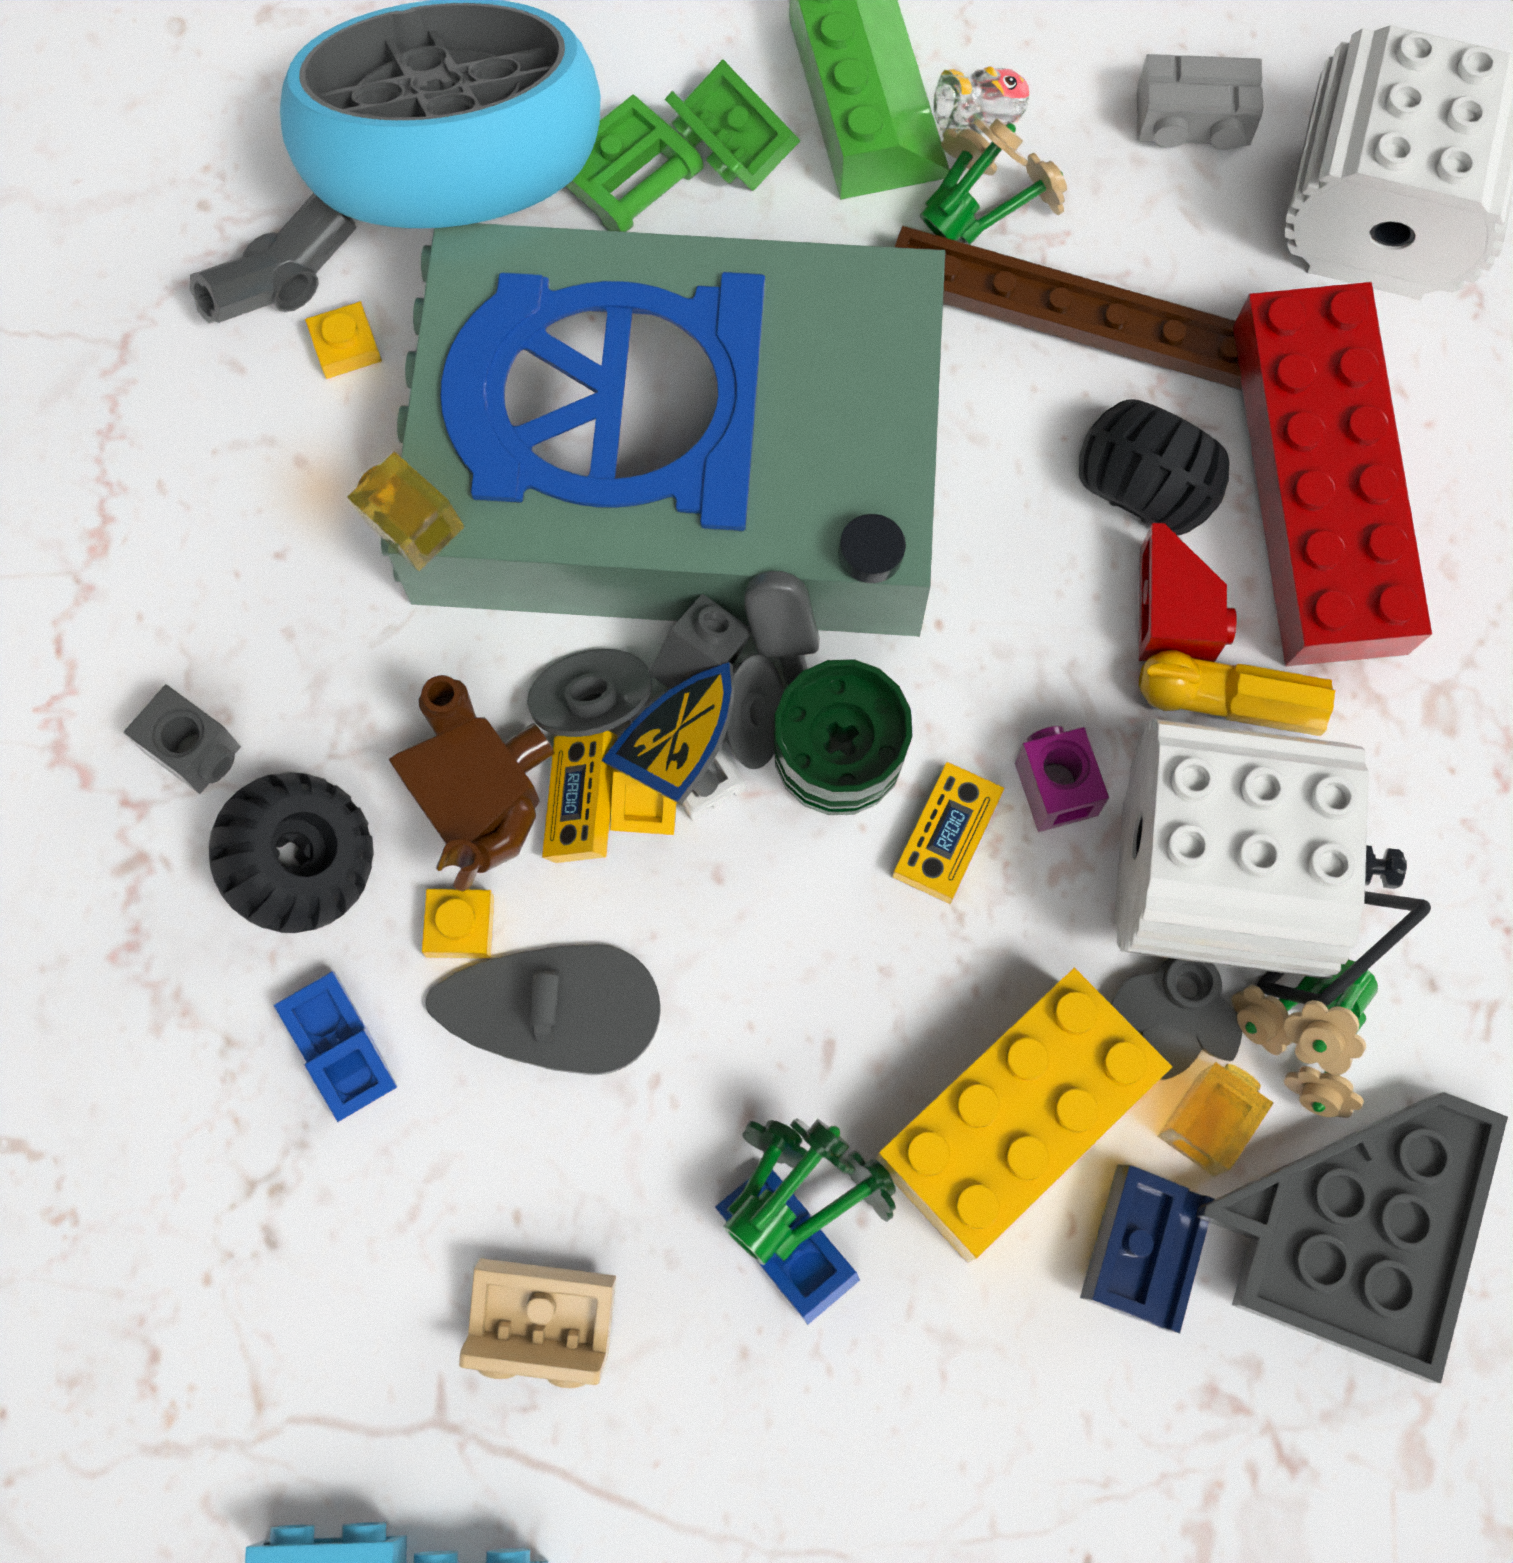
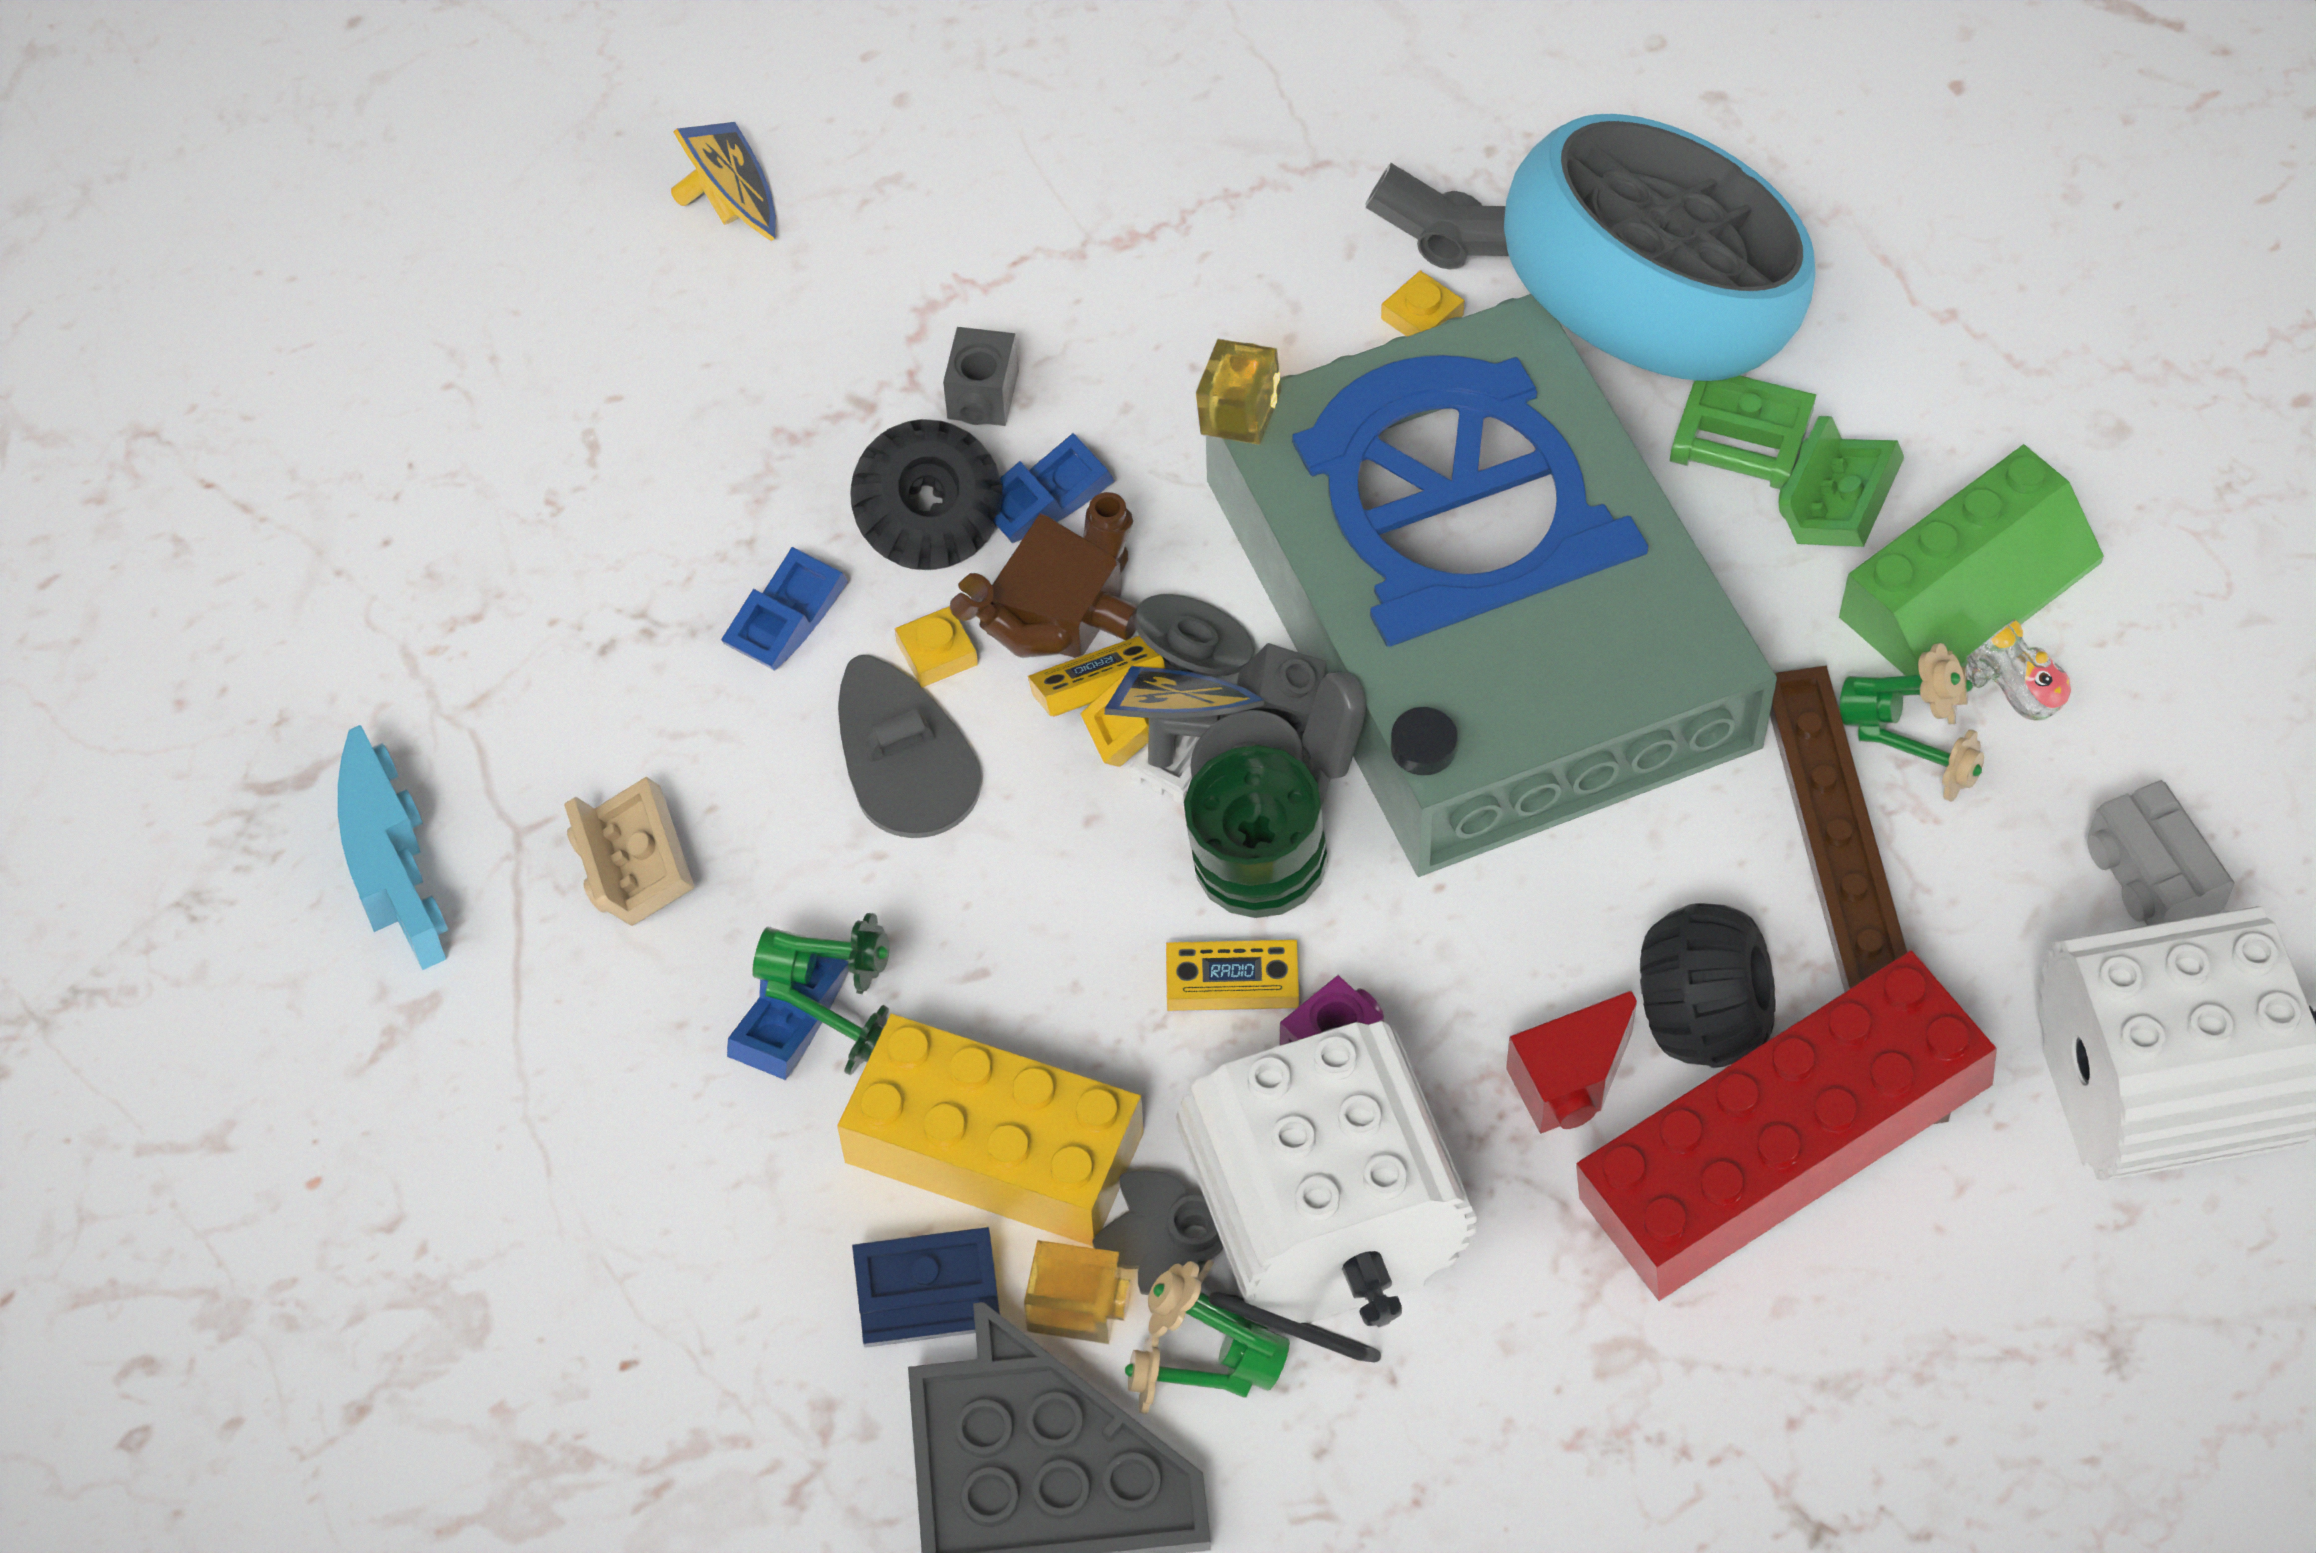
camera: 65 degrees right, 15 degrees down
yellow piece [1139,650,1335,736] -> none
none -> blue slope [993,433,1115,543]

